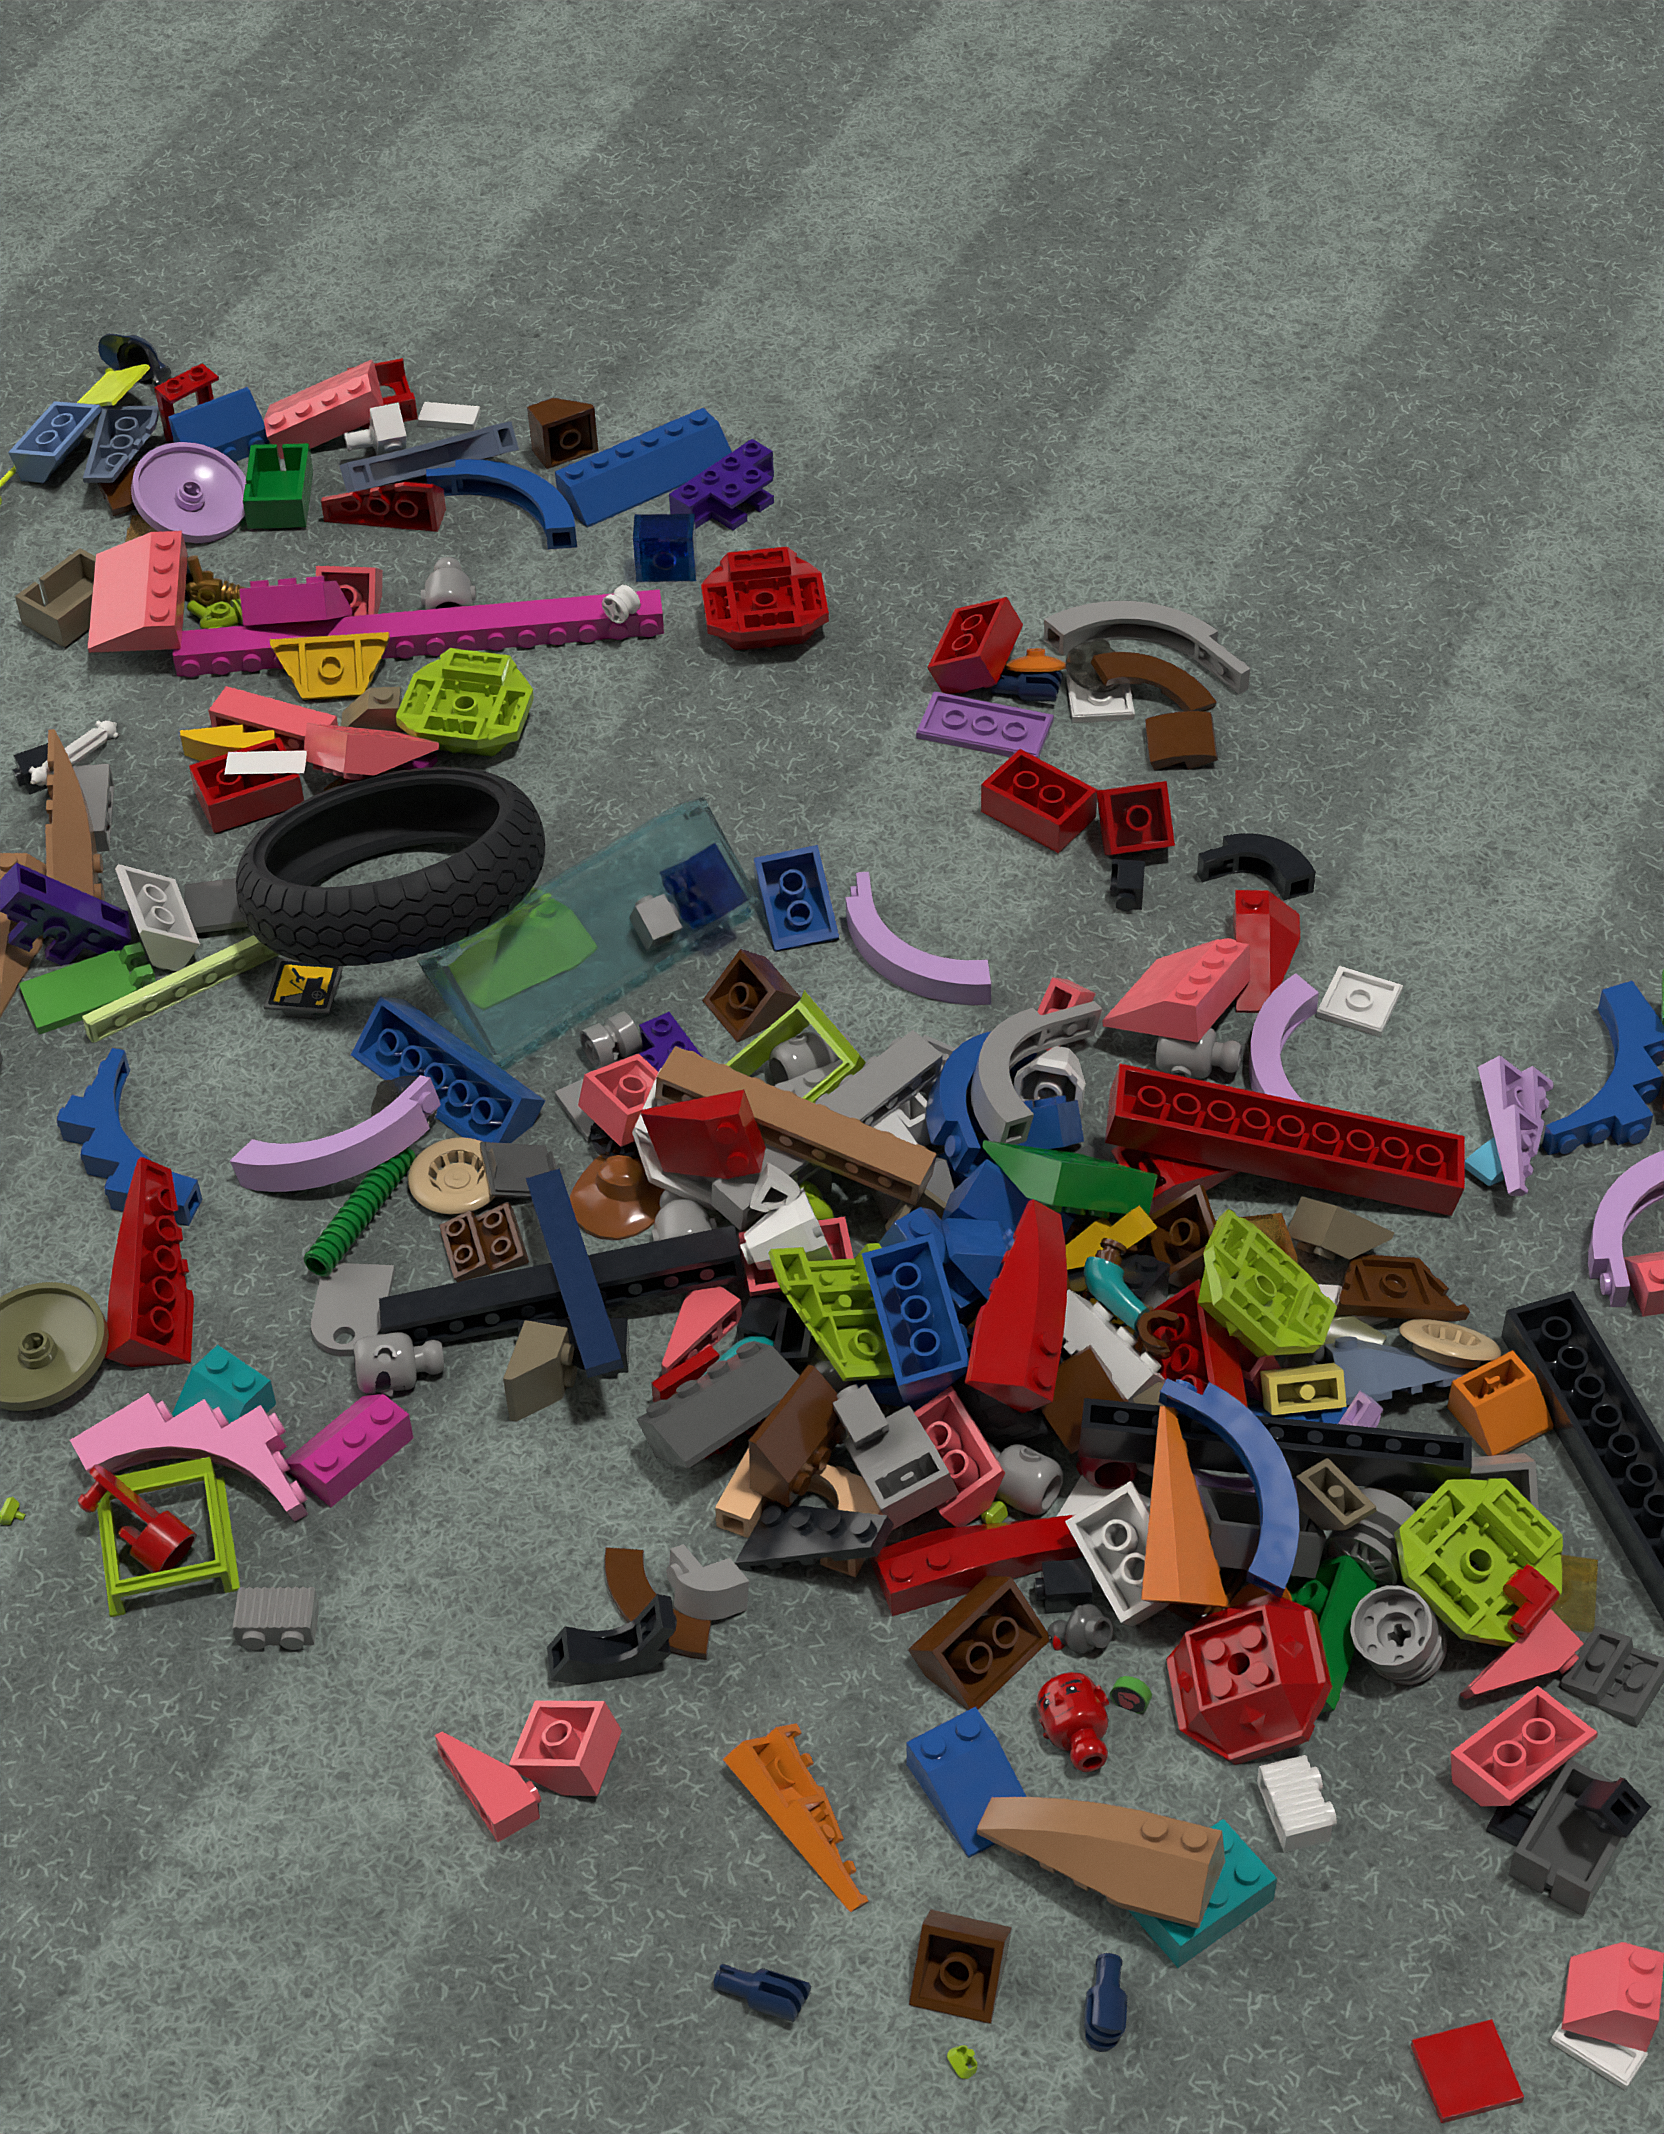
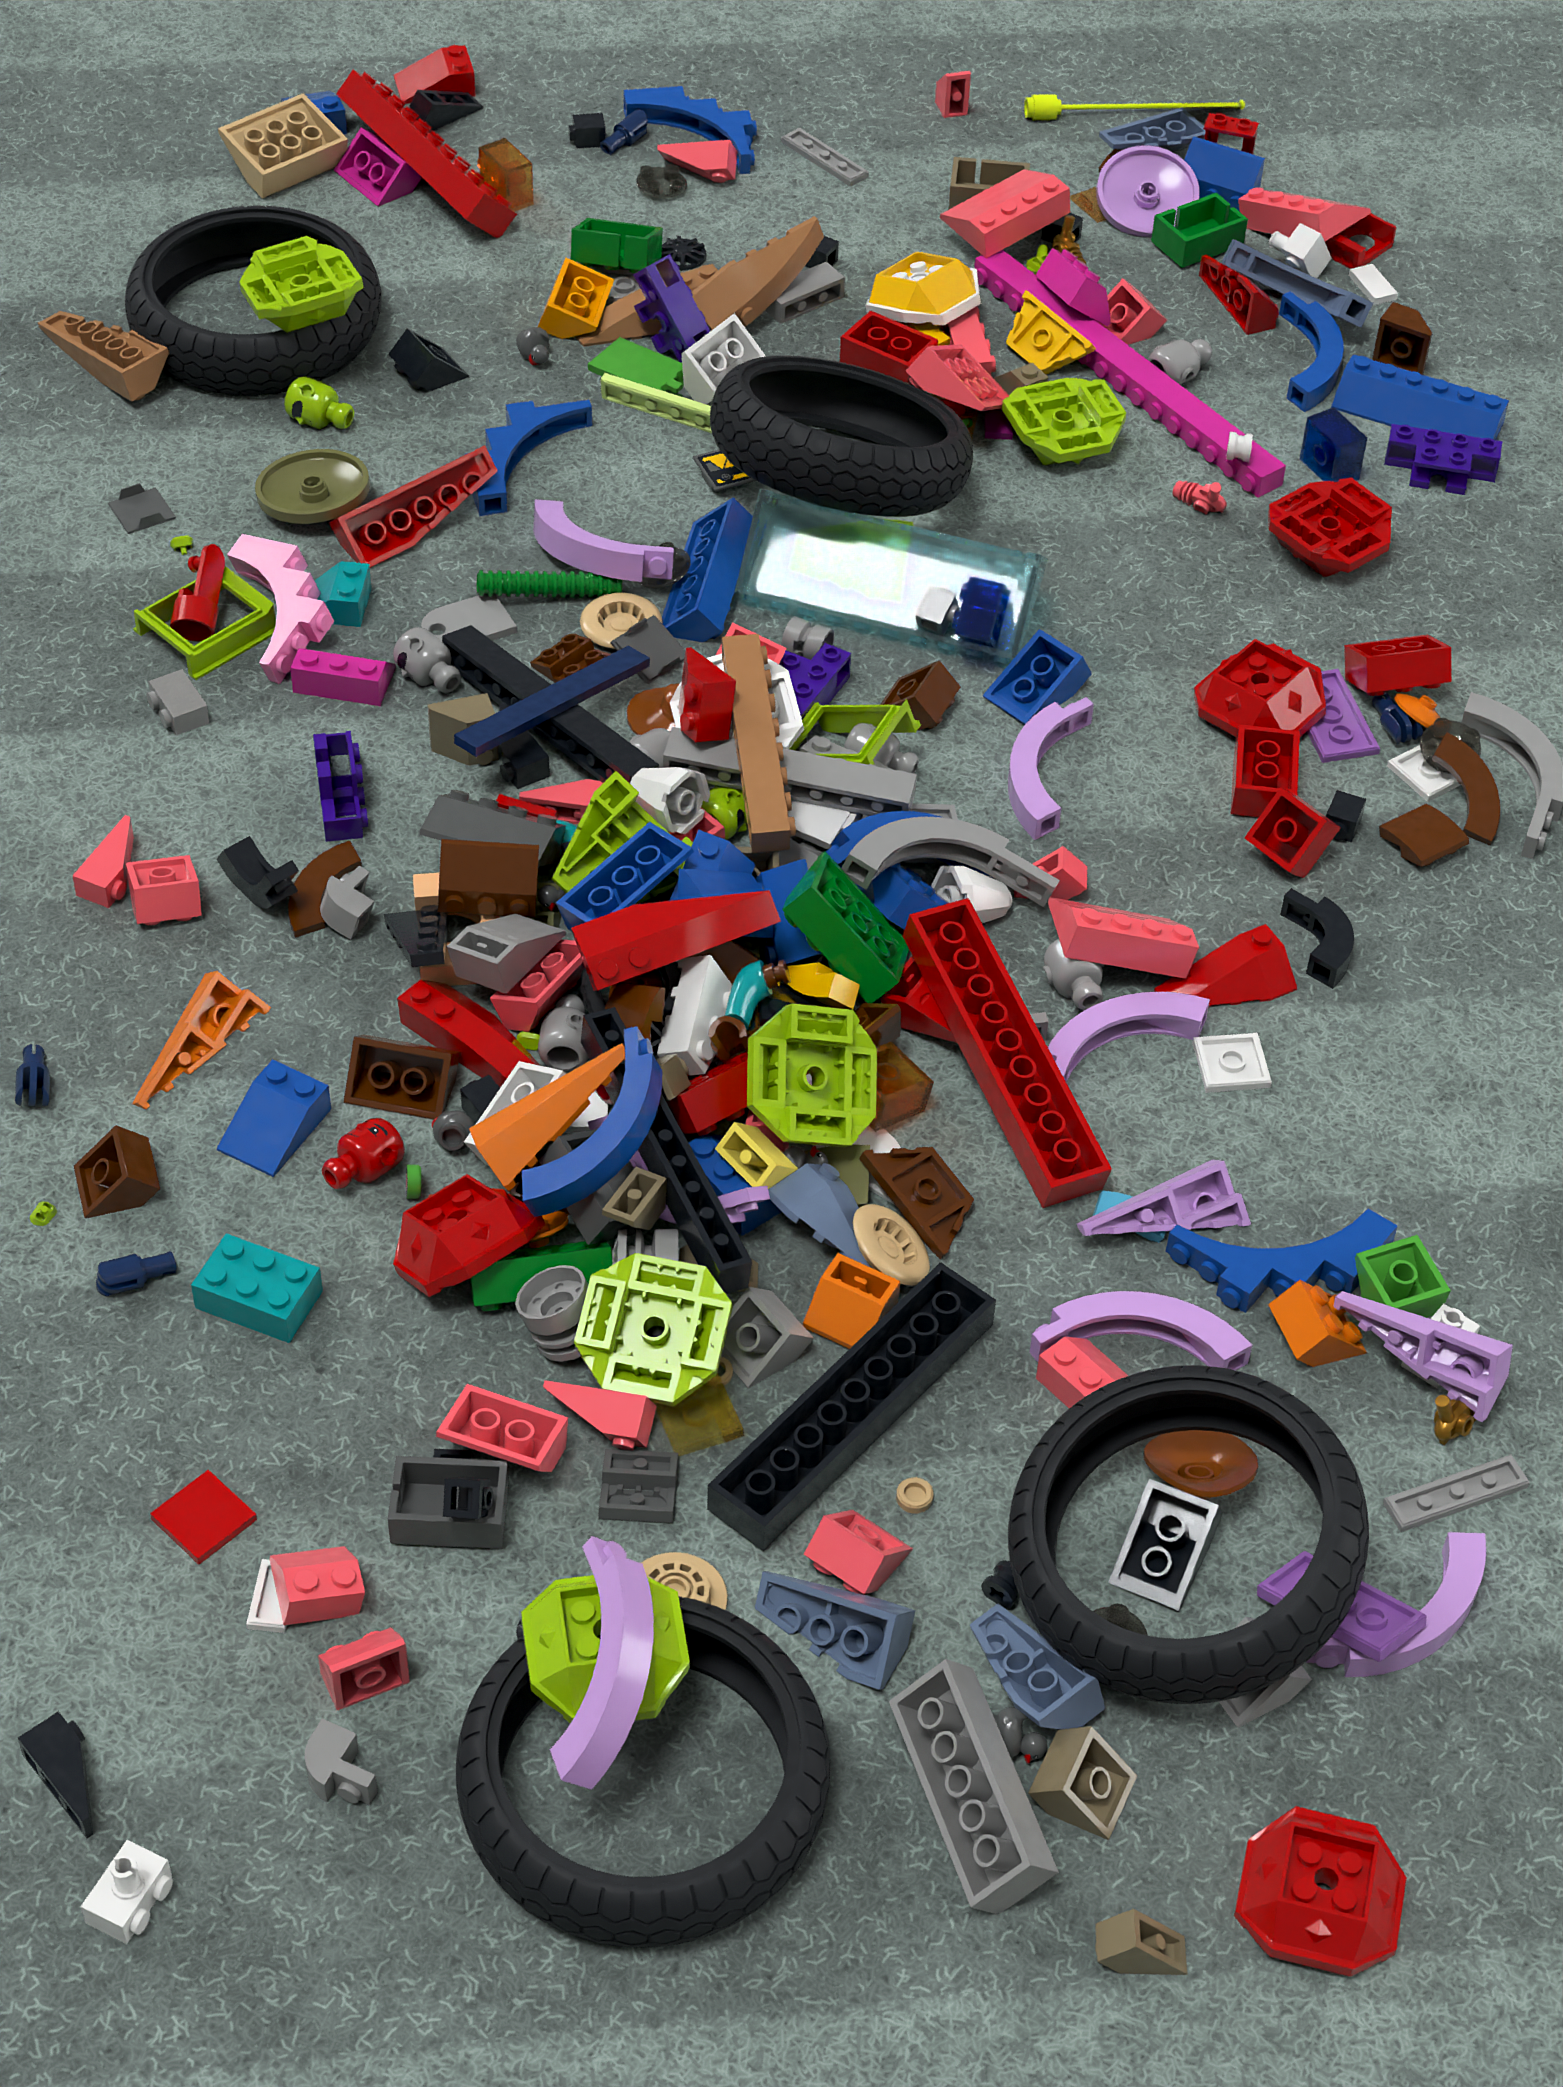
camera: 55 degrees right, 0 degrees up
medium blue slope [8,401,102,483] -> none
white wheel [29,721,119,786] -> none
hair [98,334,171,387] -> none
white sticker [225,751,307,775] -> none
white brick [750,1162,800,1212] -> none
light grey brick [833,1384,889,1449] -> none
medium nougat wedge [977,1797,1225,1928] -> none
black brick [1110,859,1145,911] -> none
white brick [1257,1755,1337,1853] -> none
dark tan slope [1285,1196,1395,1261] -> none
red piece [1503,1564,1560,1639] -> none
none -> dark purple piece [313,731,368,842]
none -> yellow piece [865,251,981,325]
none -> coral piece [1173,481,1227,514]
none -> red piece [1194,639,1326,737]
none -> black brick [1326,790,1366,843]

